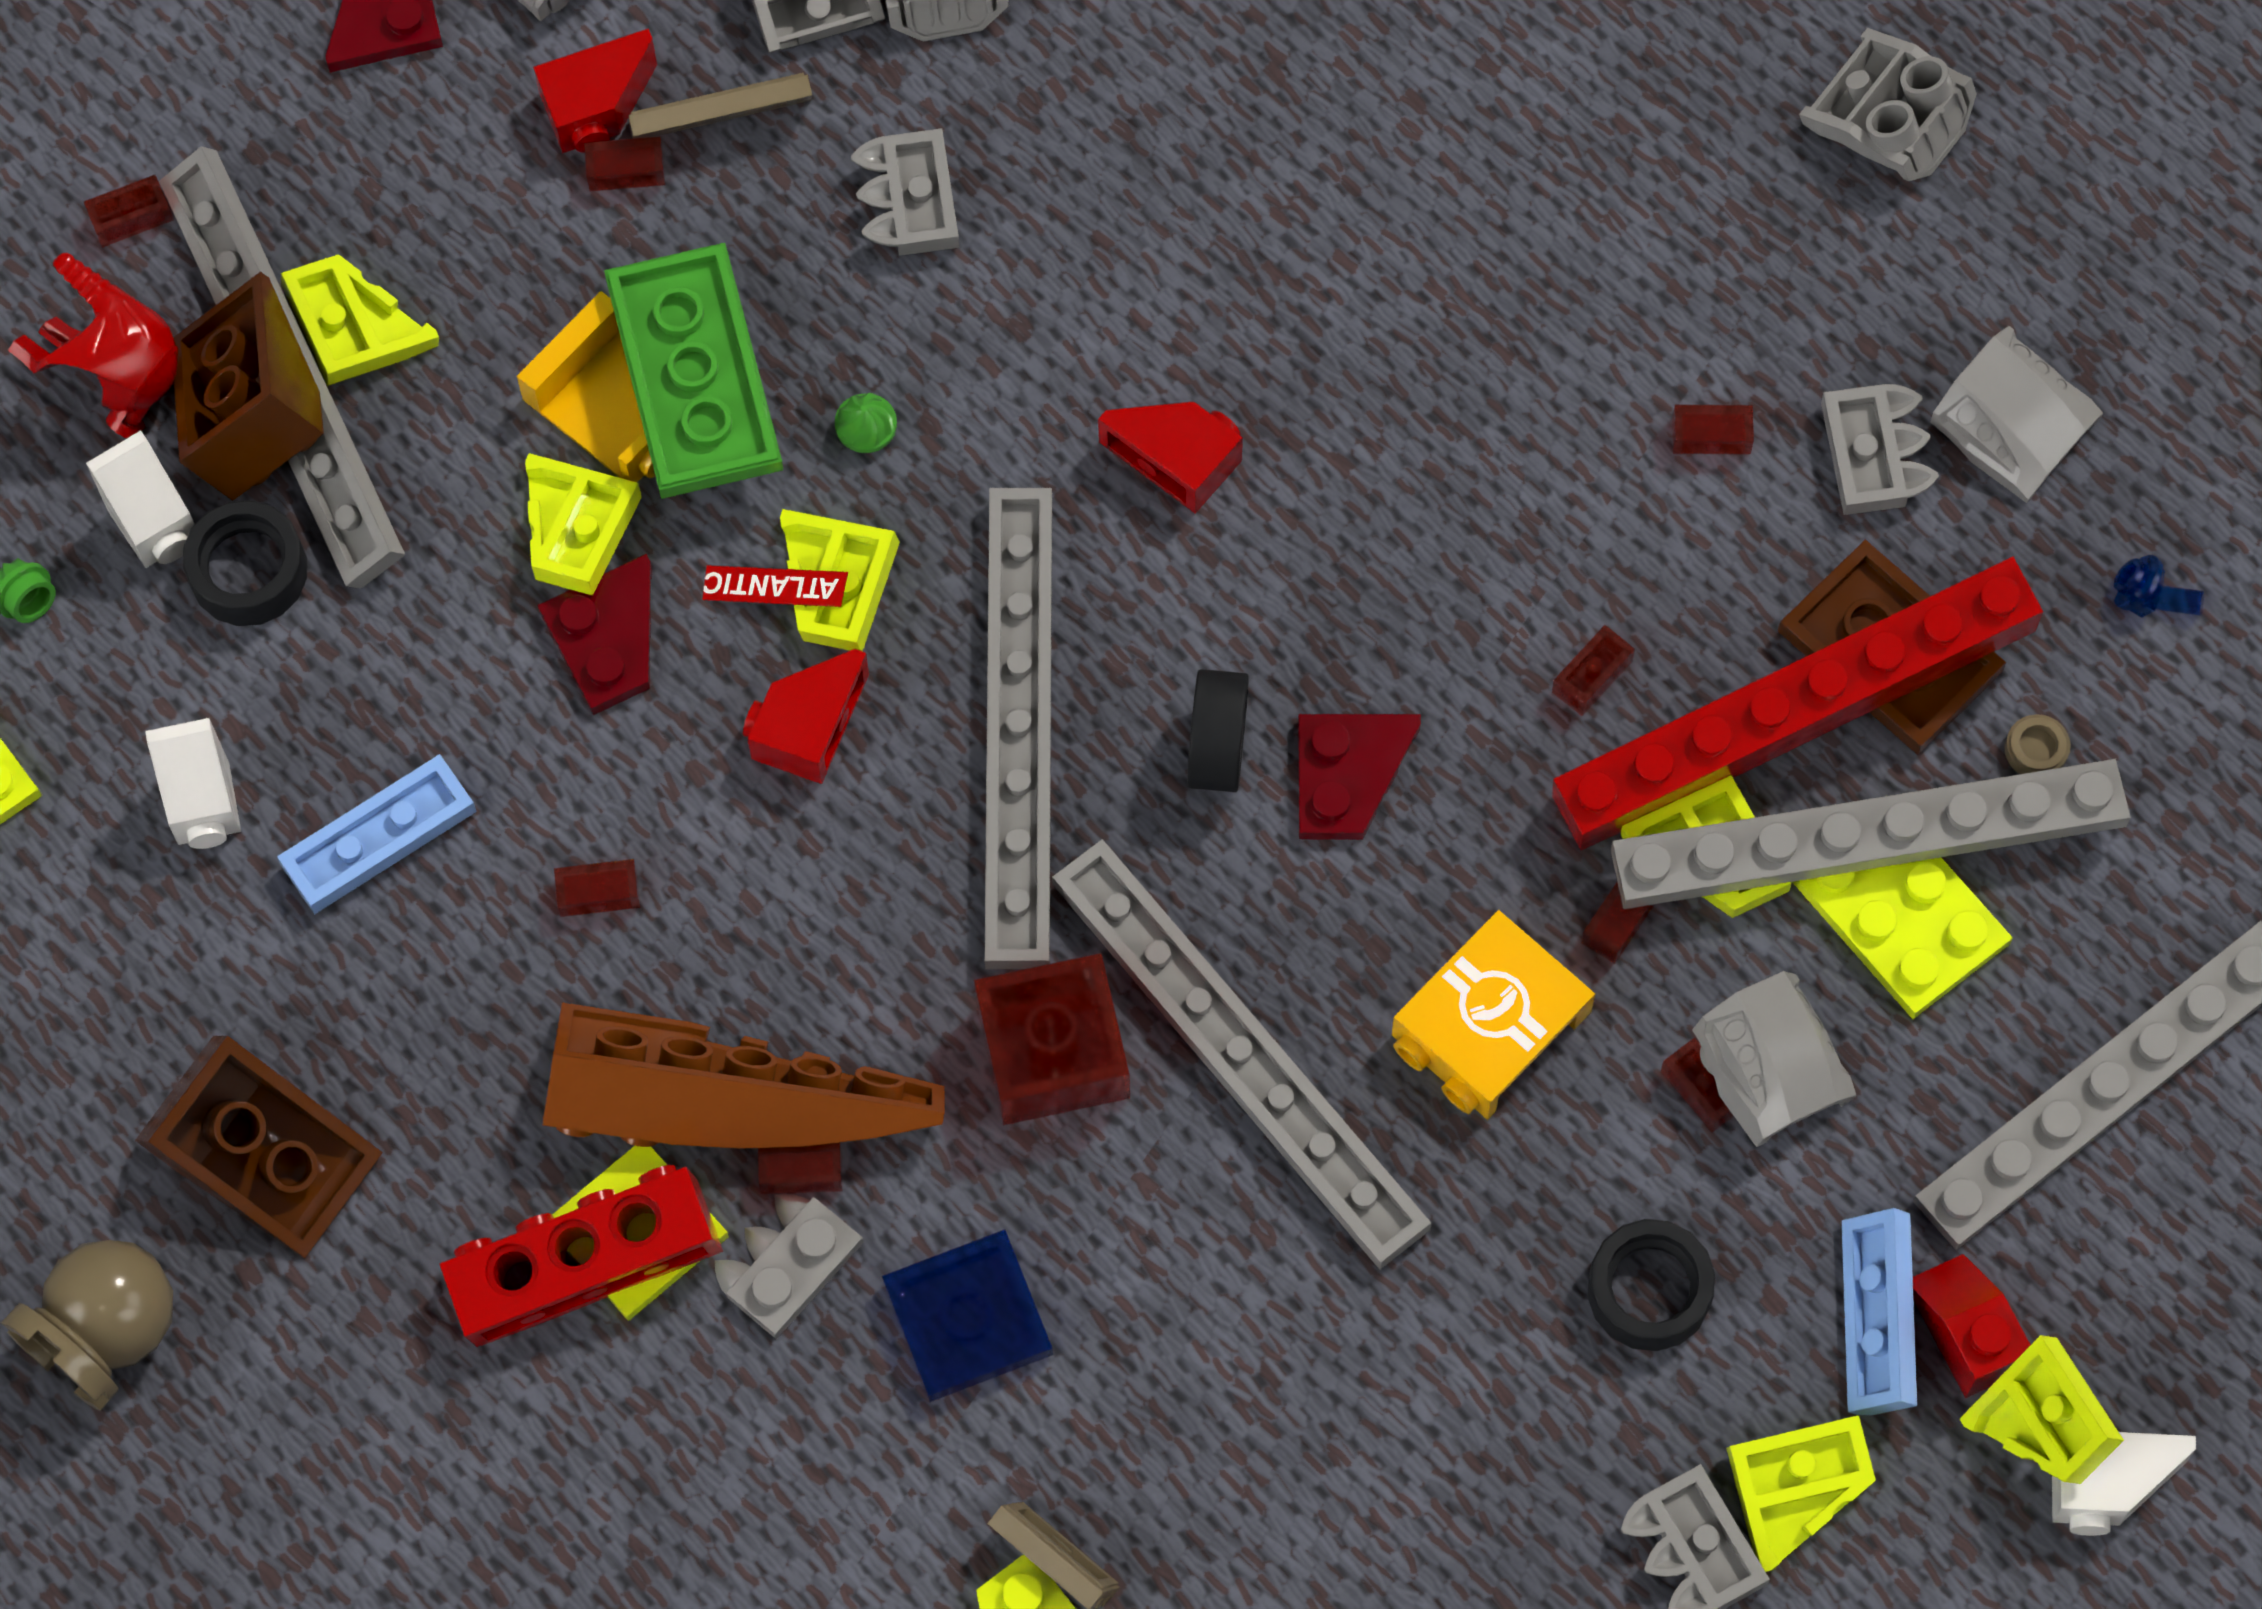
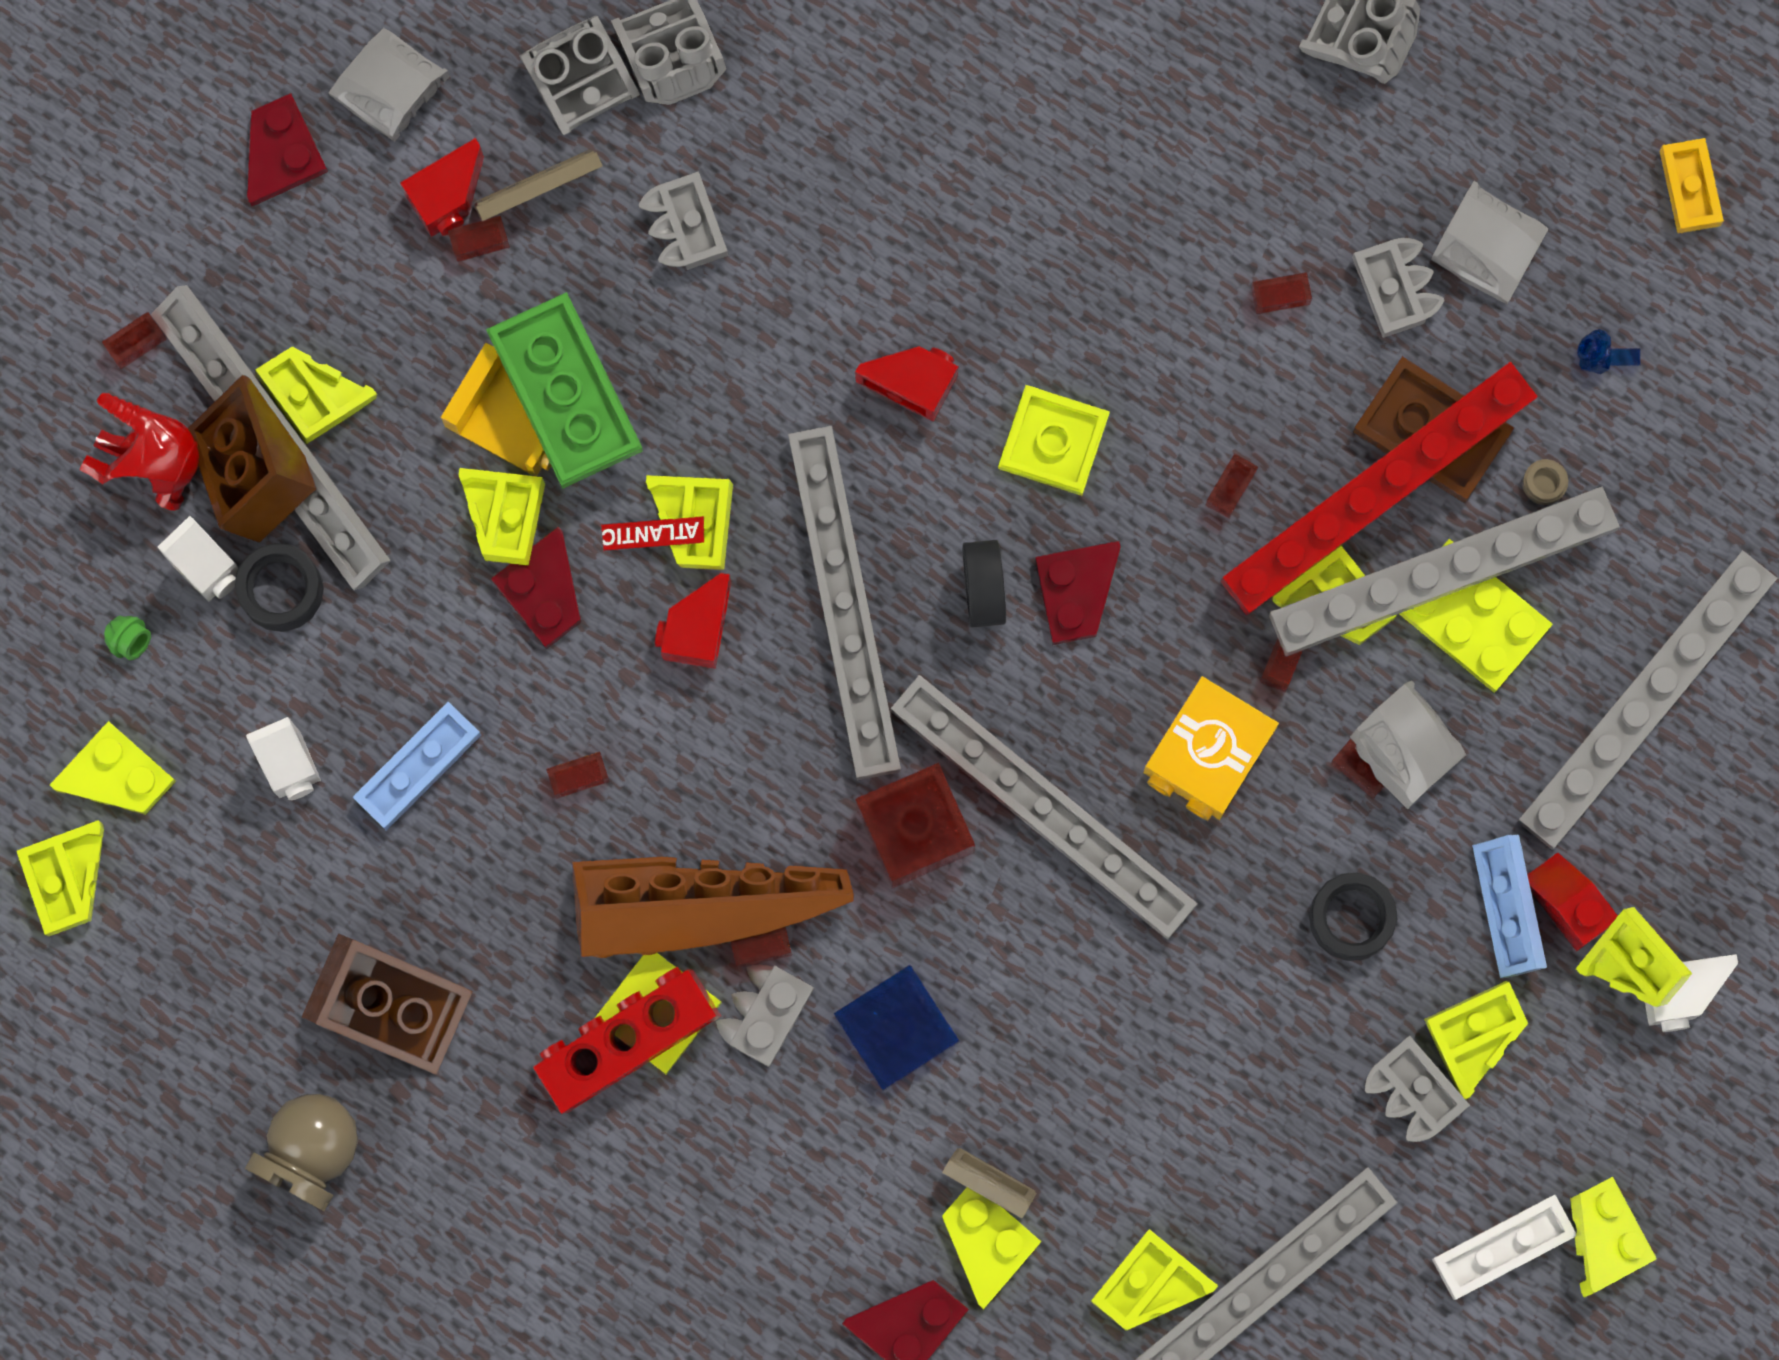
camera: 10 degrees left, 10 degrees up
bright green plate [835,393,897,453] -> none
none -> neon yellow tile [998,385,1110,496]

